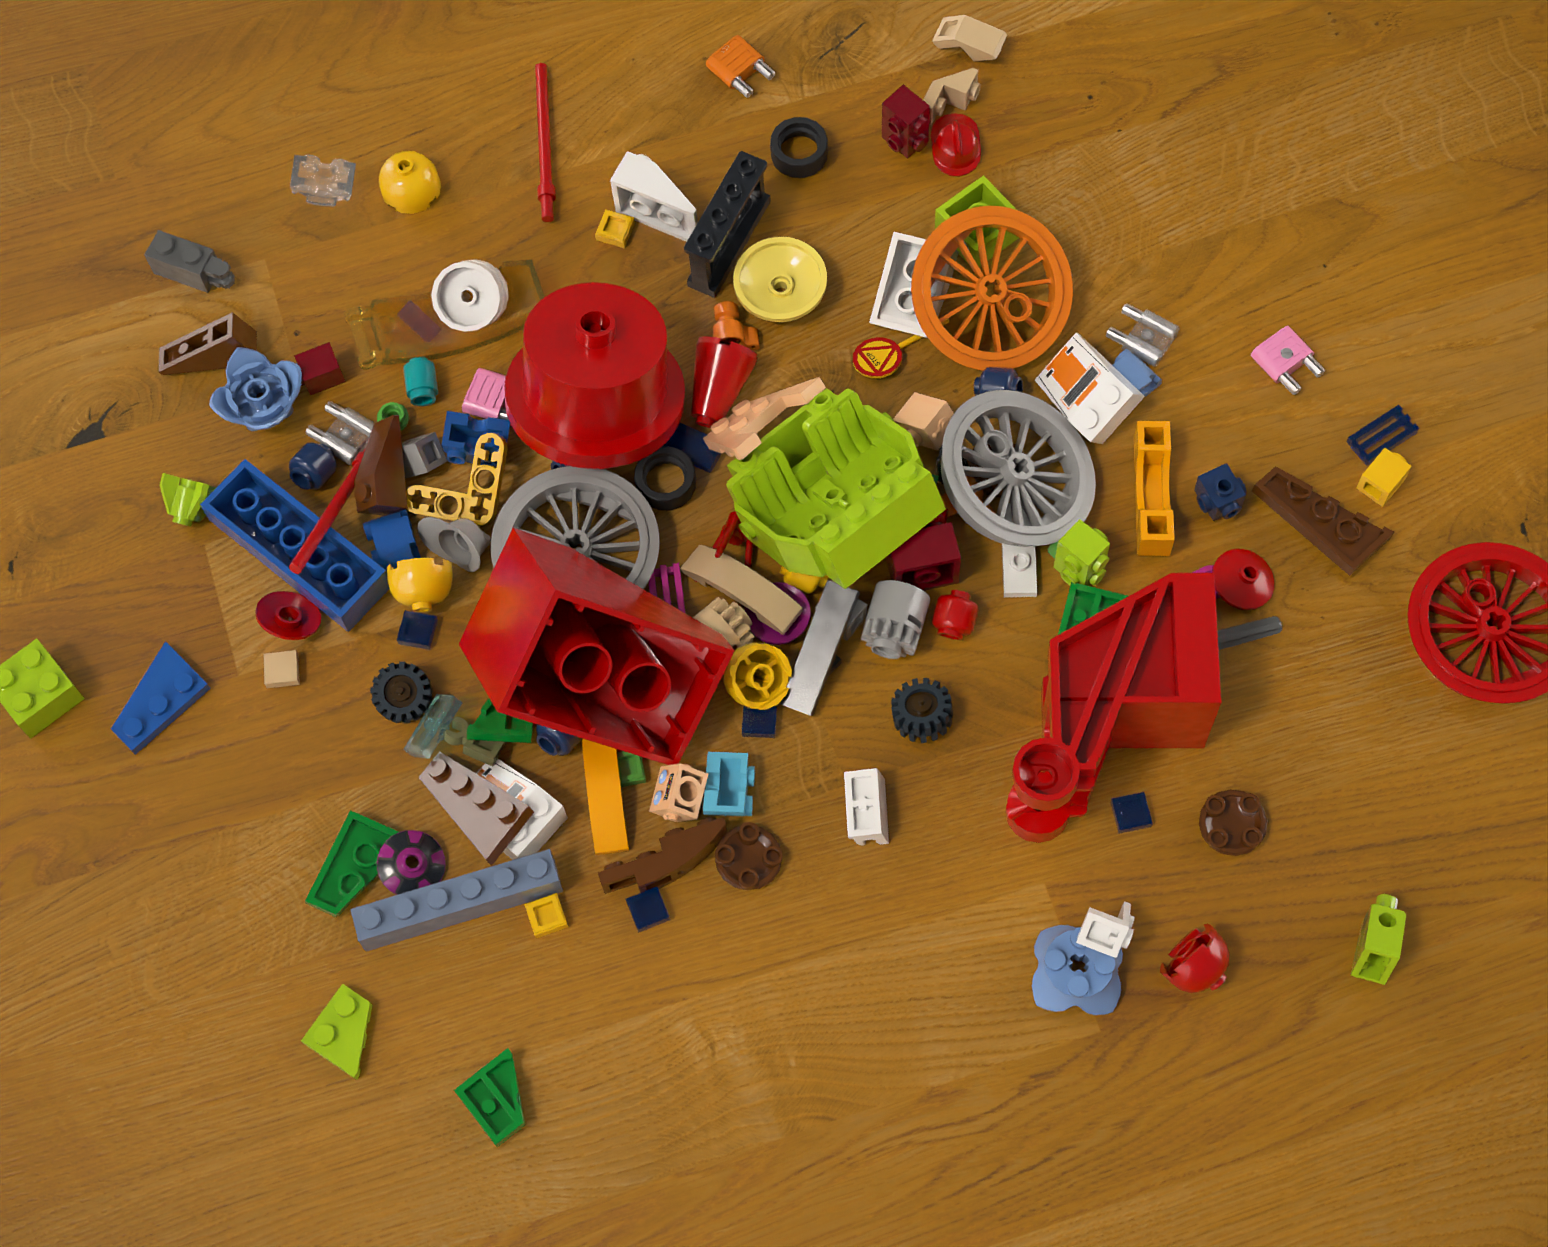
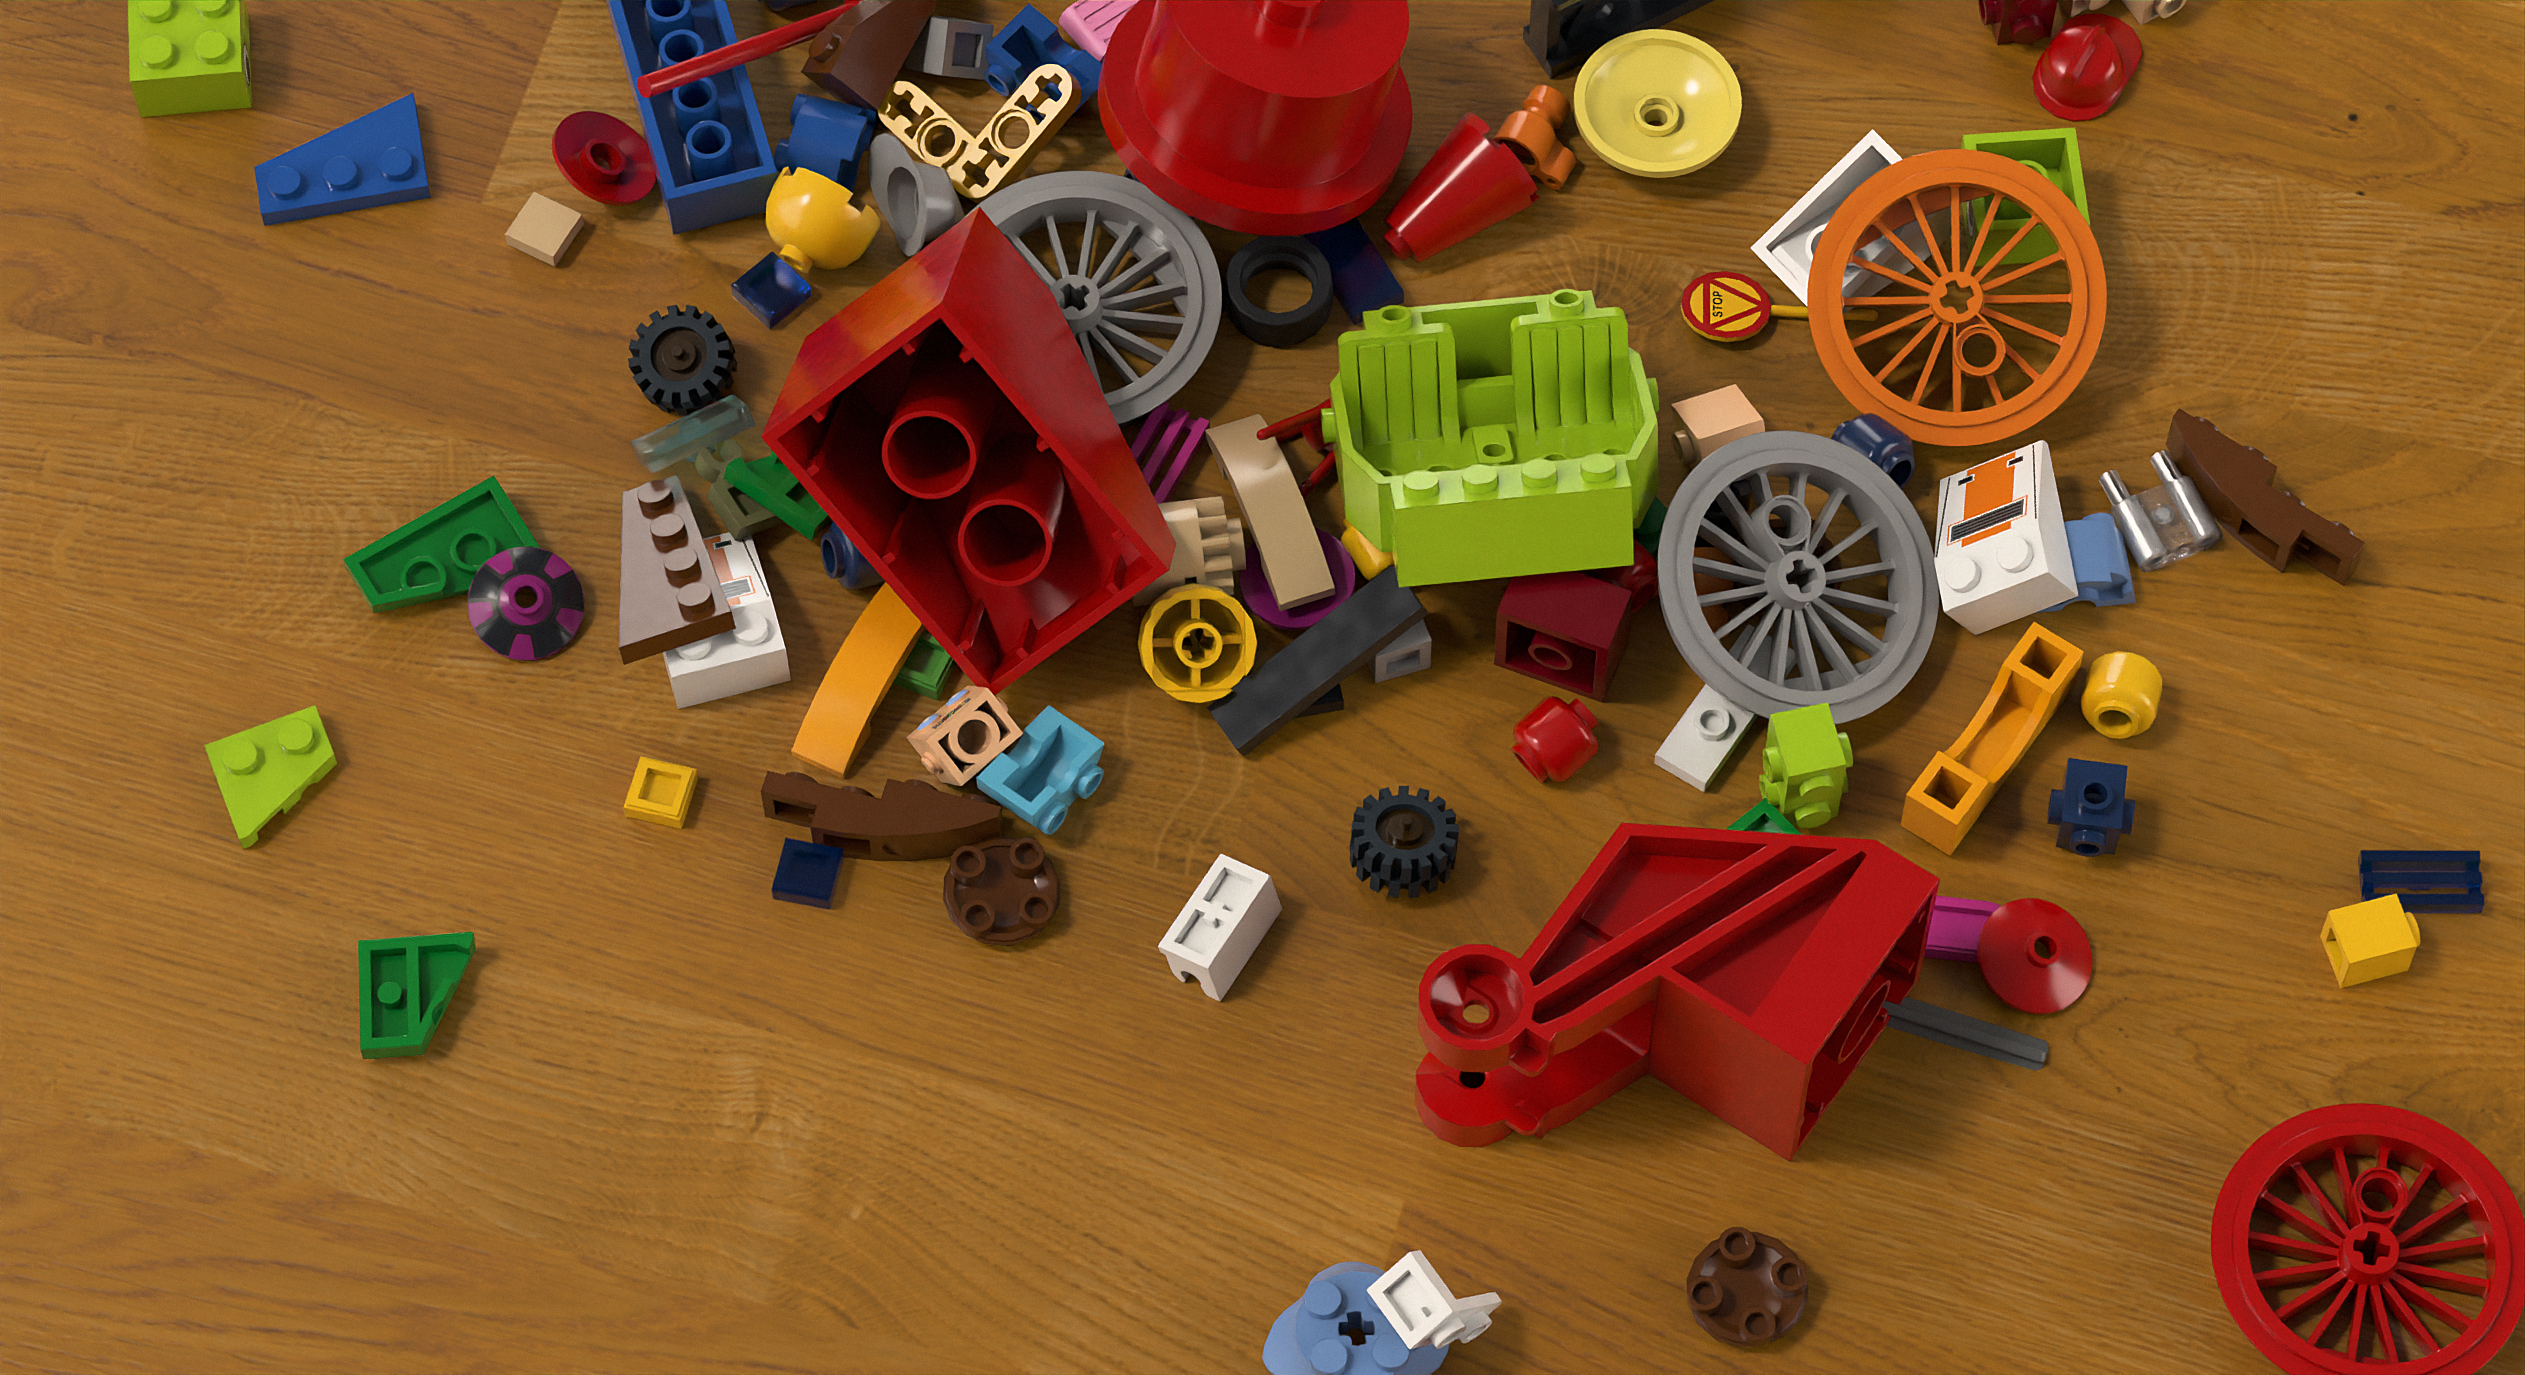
camera: 30 degrees right, 5 degrees down
sand blue brick [350,849,563,952] -> none
light nougat wing [703,377,826,460] -> none
clear blue tile [742,705,777,738] -> none
light grey gear [861,580,930,659] -> none
clear blue tile [1110,792,1153,834] -> none
bright pink piece [1251,326,1325,395] -> none
reddish brown wing [1252,466,1394,576] -> none
none -> yellow head [2081,651,2162,739]
none -> reddish brown slope [2166,408,2365,586]

